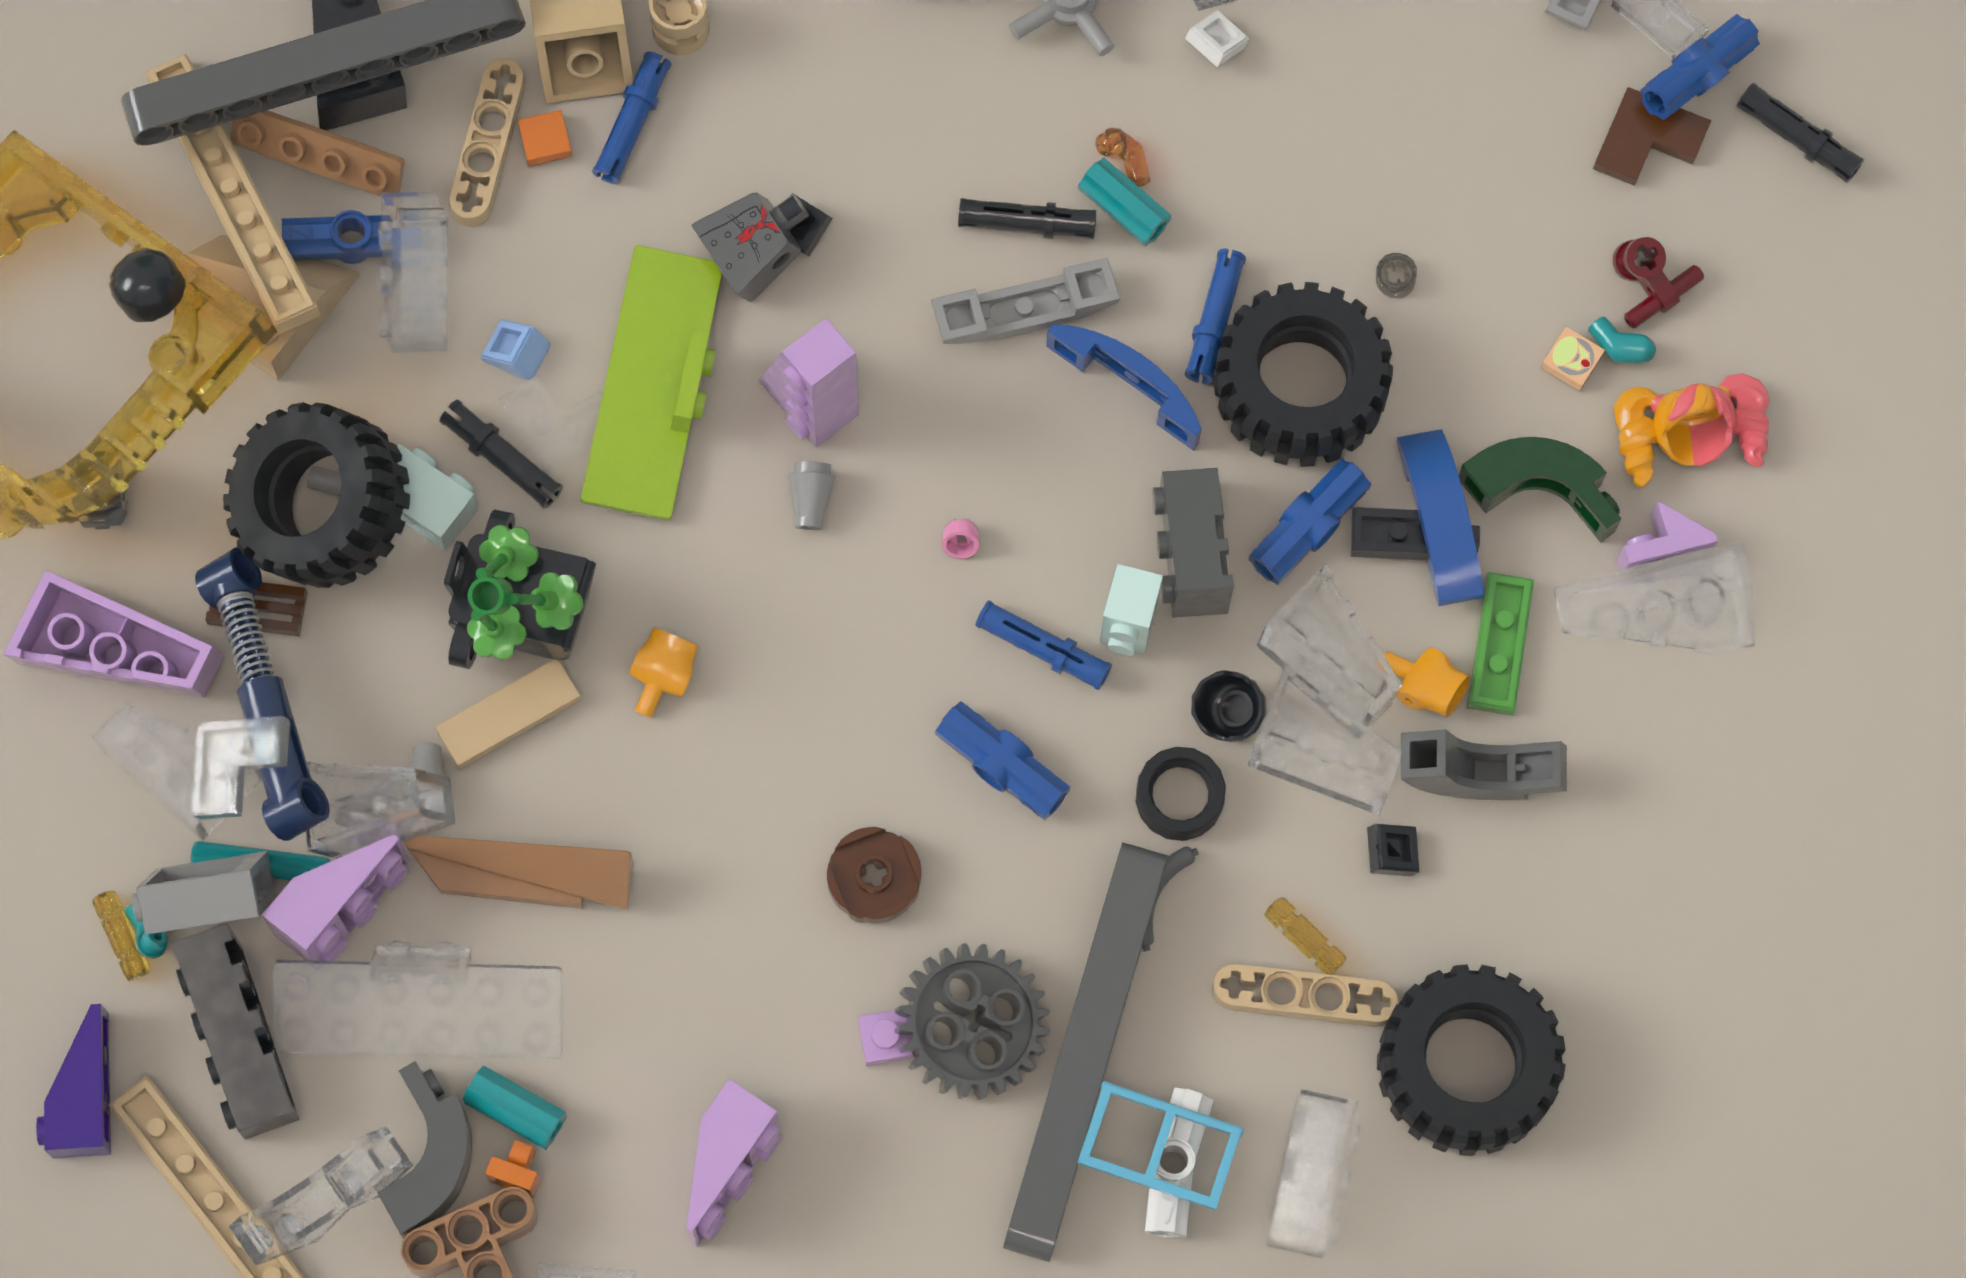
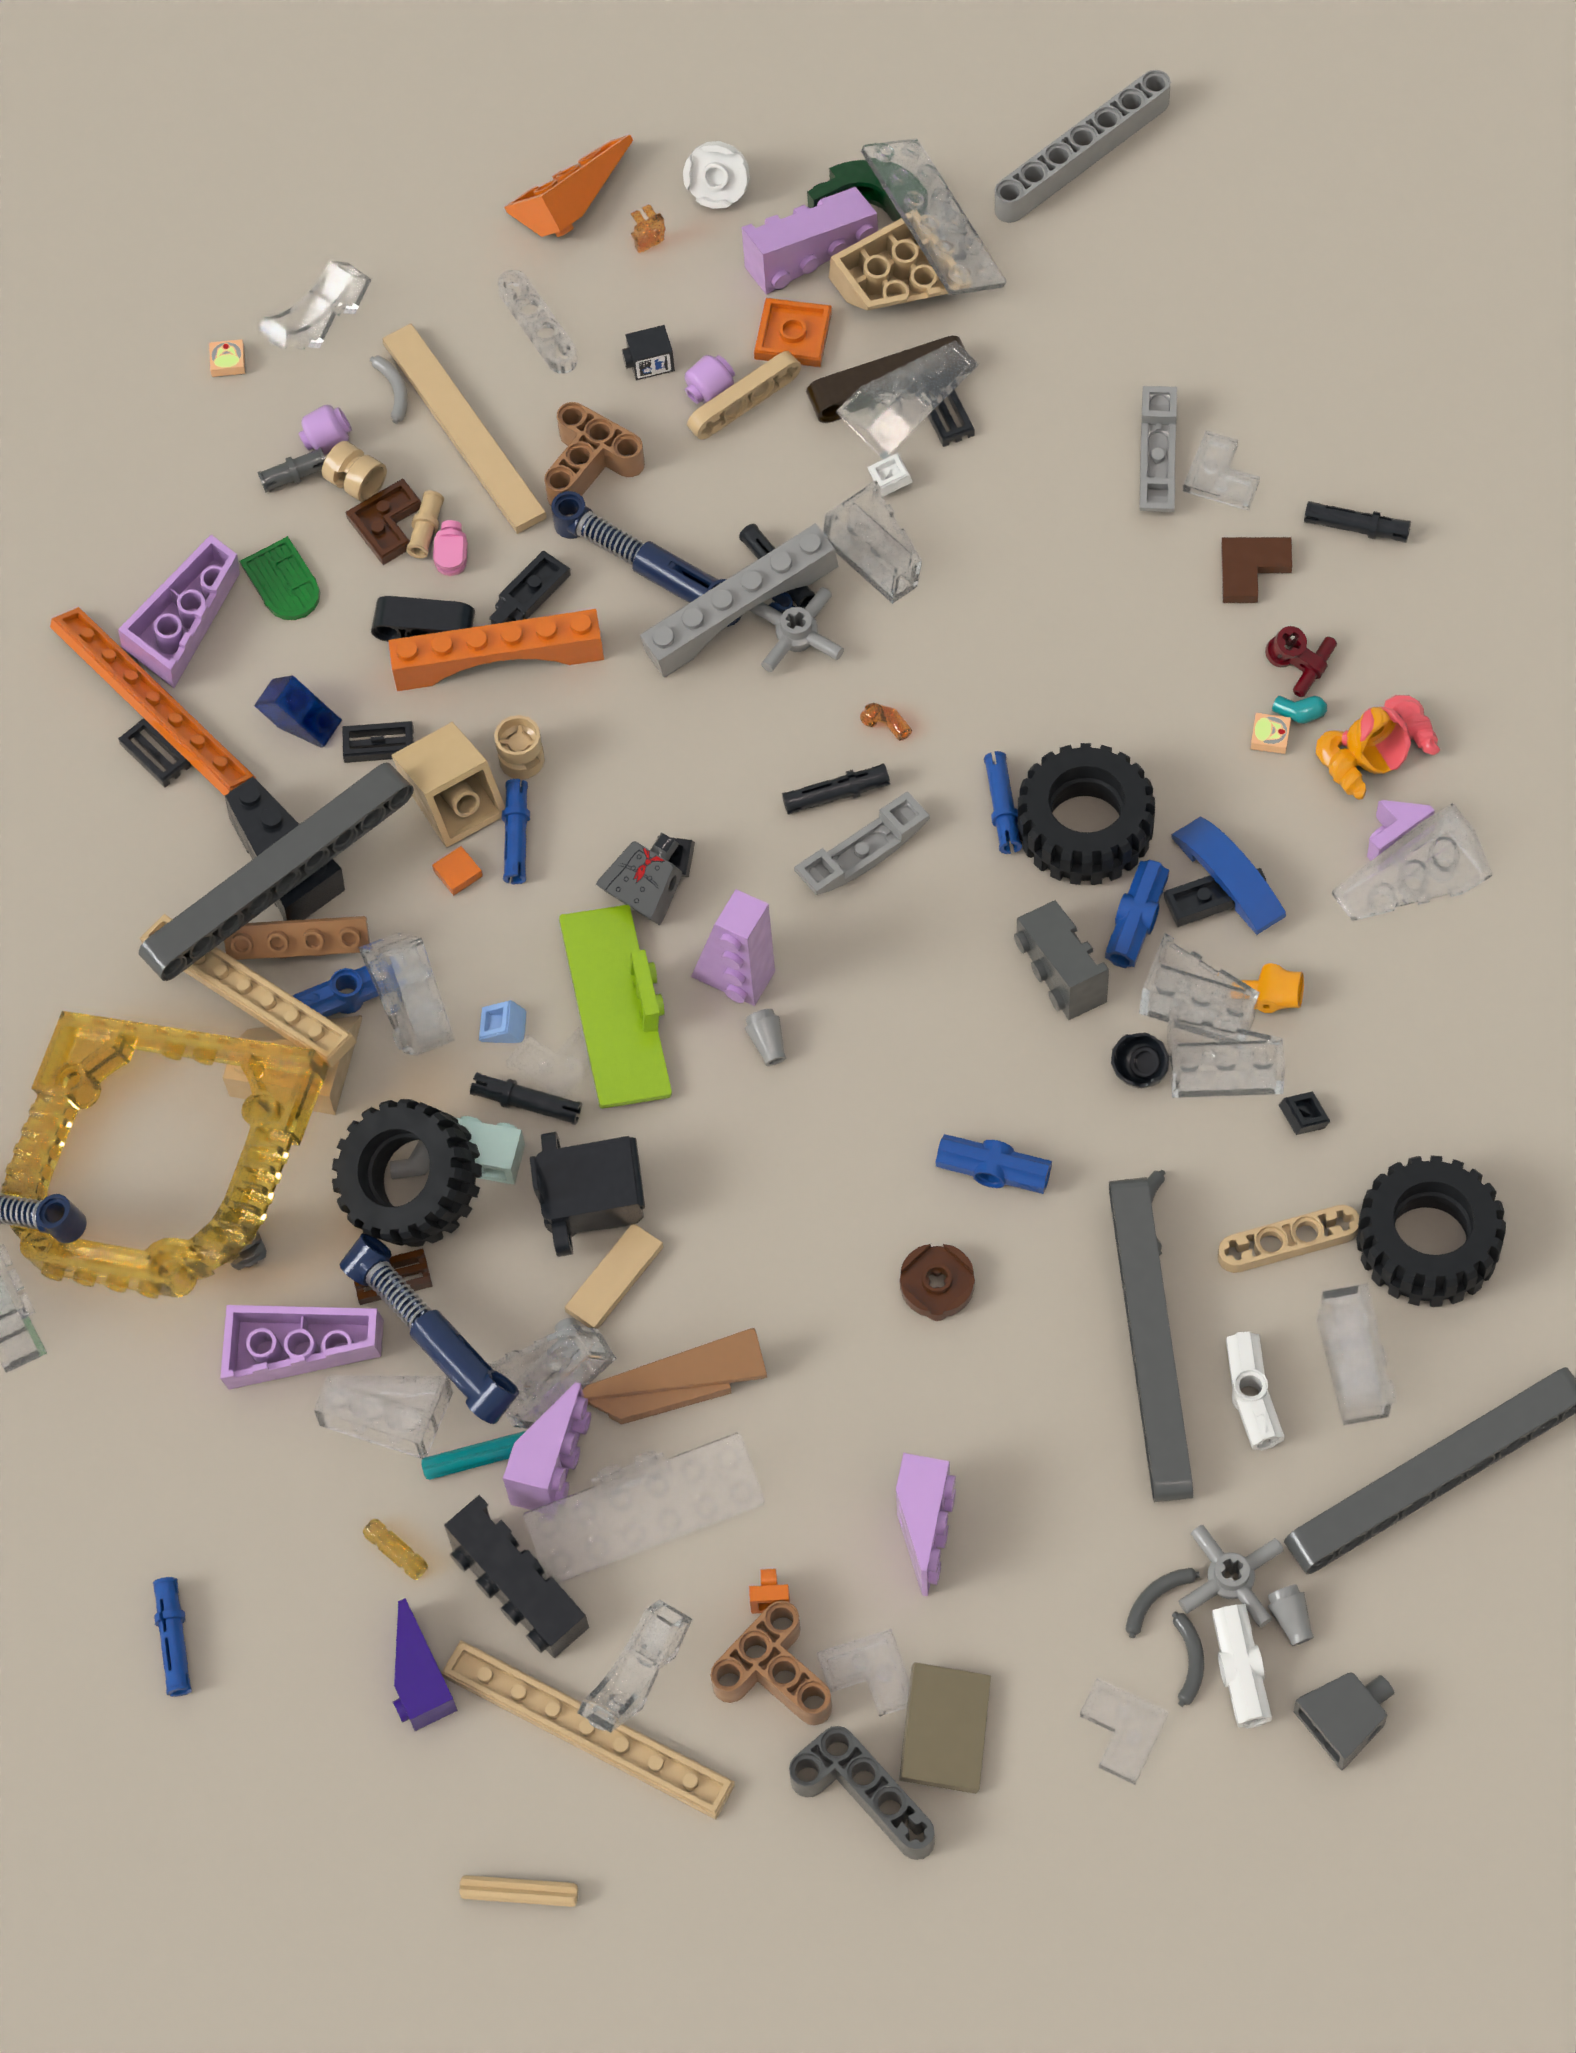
camera: 15 degrees left, 10 degrees down
black hair [109,248,186,322] -> none
teal arm [124,904,168,959] -> none
light grey window [132,851,276,935] -> none
clear tile [192,716,290,820] -> none
dark grey arch [377,1061,472,1239] -> none
tan beam [449,58,525,227] -> none
teal axle [462,1065,567,1150] -> none
bright green plant [467,524,583,660] -> none
light orange piece [629,627,699,718] -> none
lavender plate [858,1010,913,1066] -> none
dark grey gear [894,943,1050,1100] -> none
bright pink hinge [942,518,980,559] -> none
blue pin [975,600,1112,691] -> none
blue slope [1046,324,1201,451] -> none
medium azure window [1077,1081,1244,1210] -> none
teal axle [1078,157,1172,247] -> none
light aqua brick [1100,564,1163,656] -> none
black tyre [1135,746,1226,841] -> none
white tile [1185,10,1250,67] -> none
clear yellow axle [1264,897,1346,975] -> none
clear smoke bush [1376,253,1417,298] -> none
dark grey arch [1401,729,1567,800] -> none
dark green arch [1459,437,1622,543] -> none
bright green tile [1467,572,1534,716] -> none
blue piece [1640,14,1760,120] -> none

